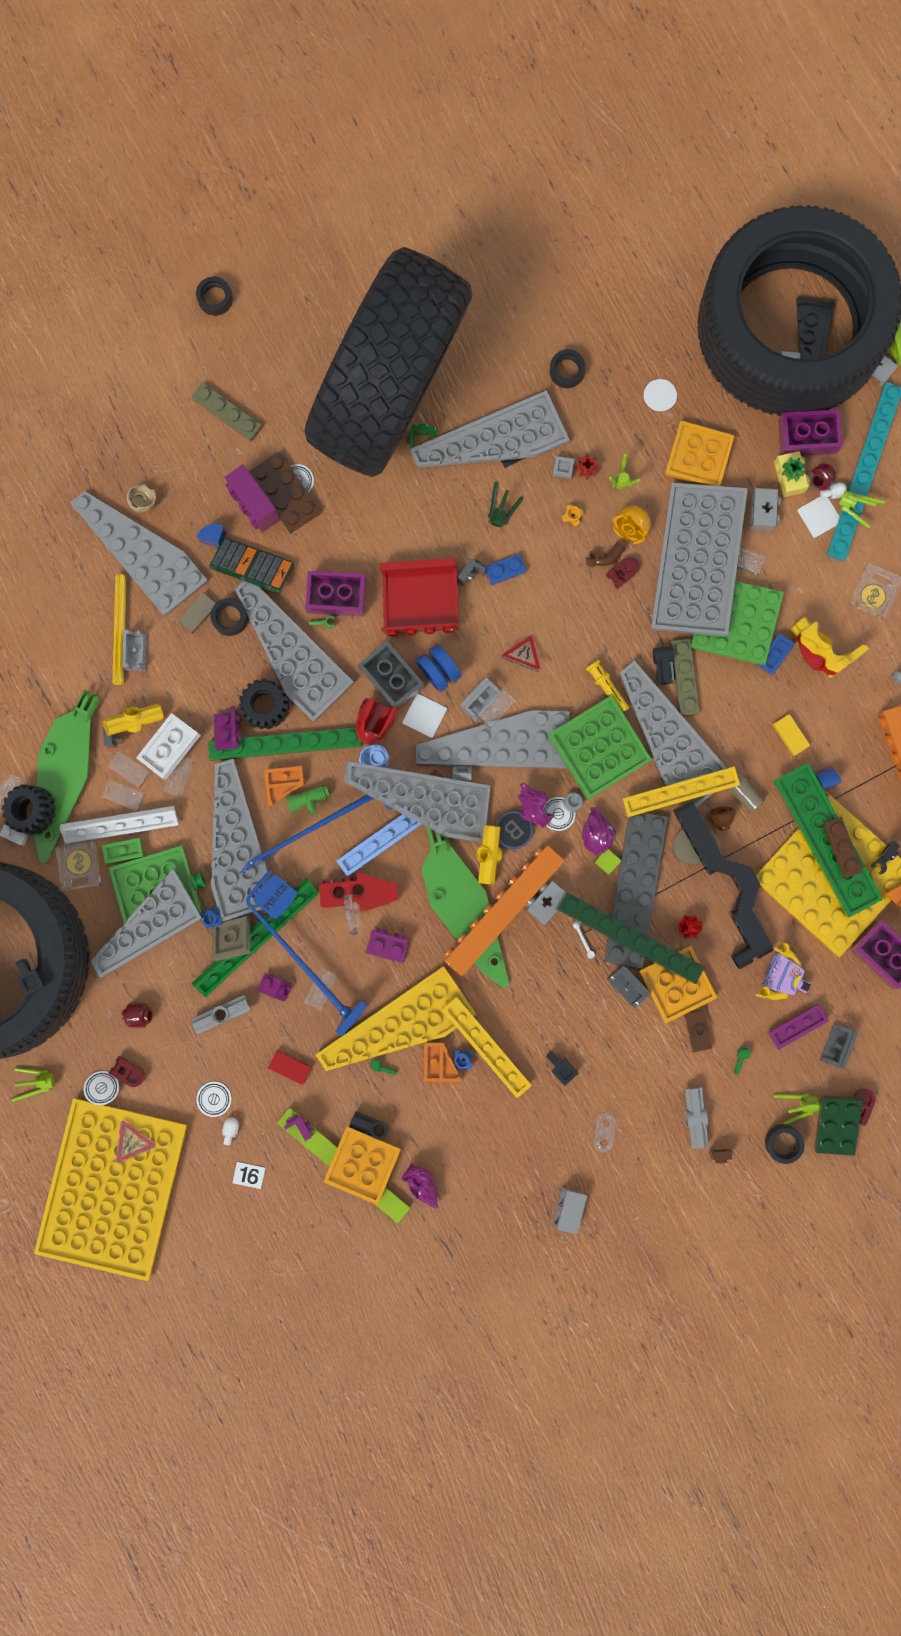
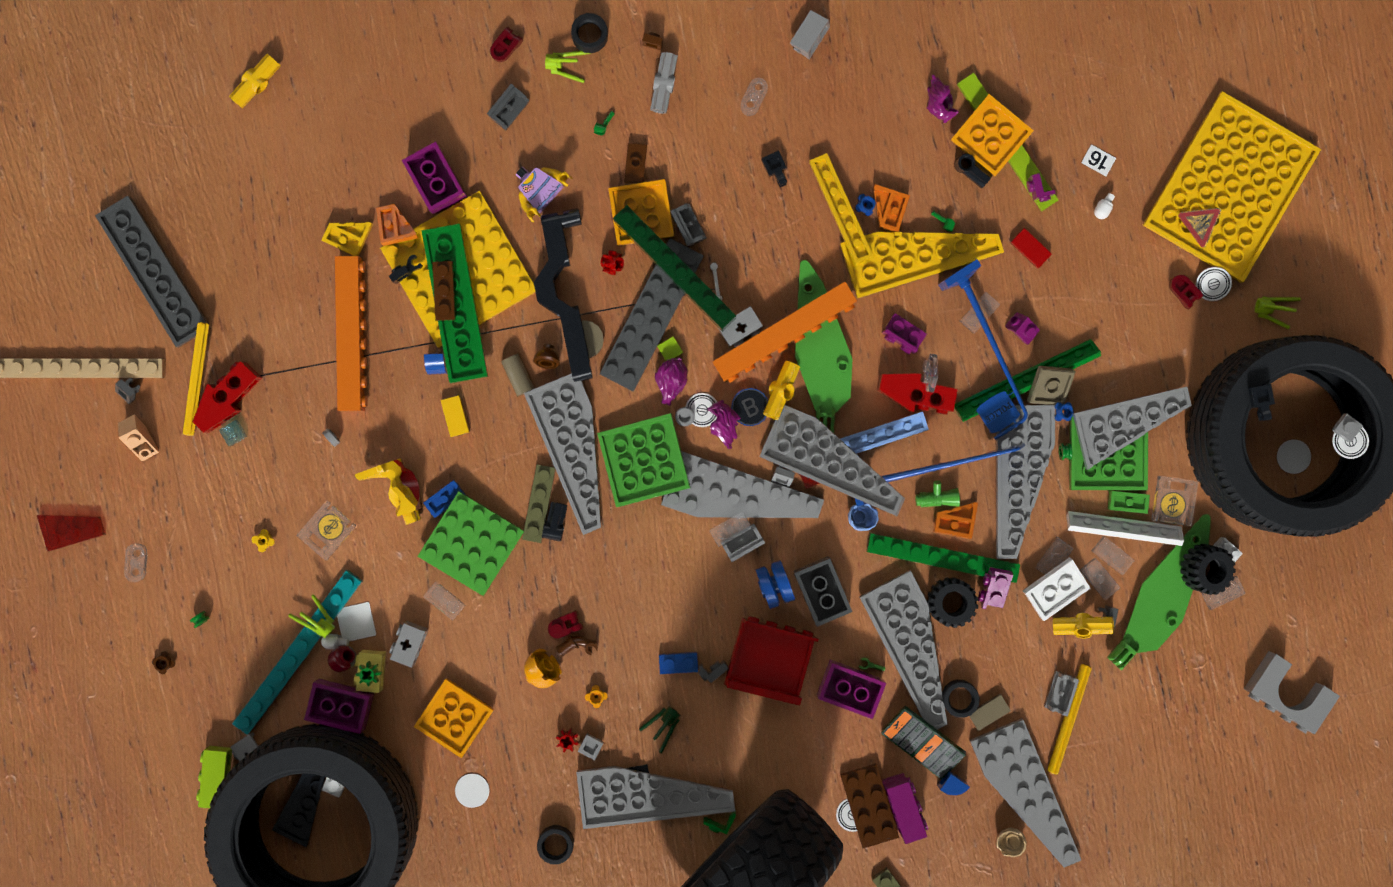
camera: 170 degrees left, 5 degrees up
dark red head [122,1002,153,1028] -> none
light grey piece [191,995,252,1035] -> none
white sticker [196,1082,231,1117] -> none
red hair [356,698,398,745] -> none
white sticker [402,694,447,738] -> none
piece [501,635,541,672] -> none
yellow pin [585,660,630,712] -> none
lime plant [609,453,640,490] -> none
yellow plate [622,766,740,817] -> none
light grey plate [651,483,748,637] -> none
magenta plate [767,1004,829,1050] -> none
dark green plate [814,1095,862,1156] -> none

